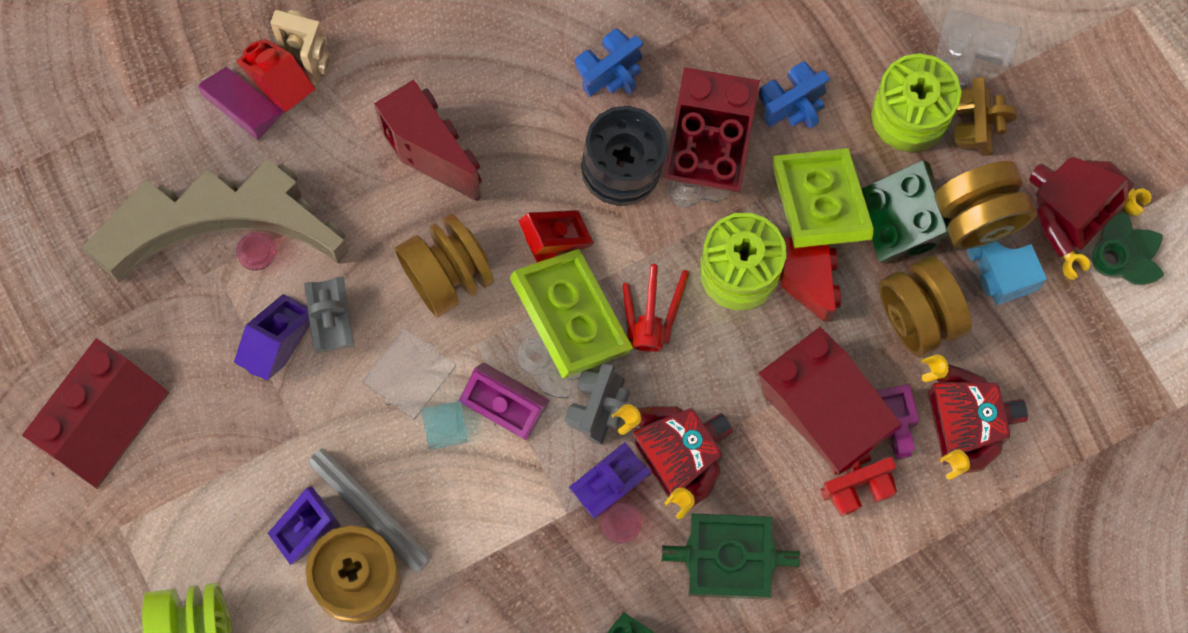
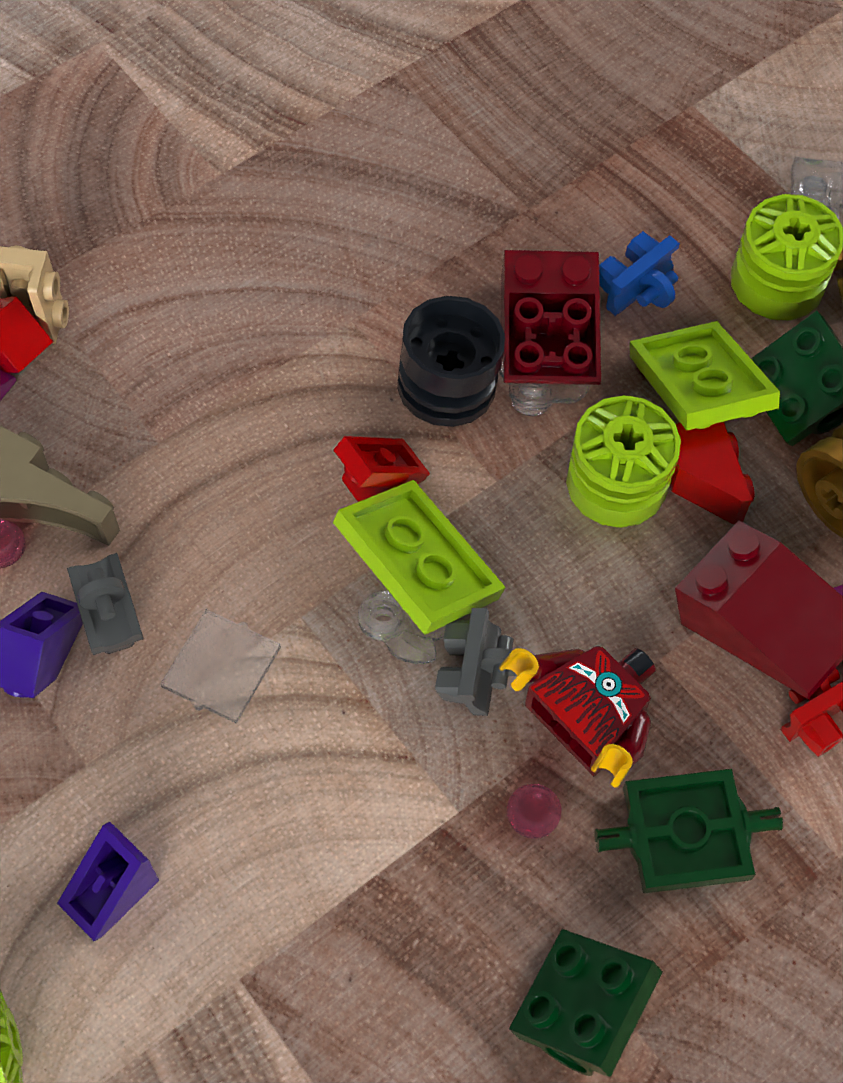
camera: 10 degrees left, 10 degrees down
pearl gold wheel [305,525,401,624] -> none
light grey axle [309,448,431,572] -> none
dark red slope [374,79,482,201] -> none
pearl gold wheel [394,213,494,318] -> none
clear light blue plate [421,401,468,450] -> none
magenta slope [458,363,550,440] -> none
dark purple hips [569,442,651,520] -> none
blue hips [575,28,643,97] -> none
red plant [622,264,689,352] -> none

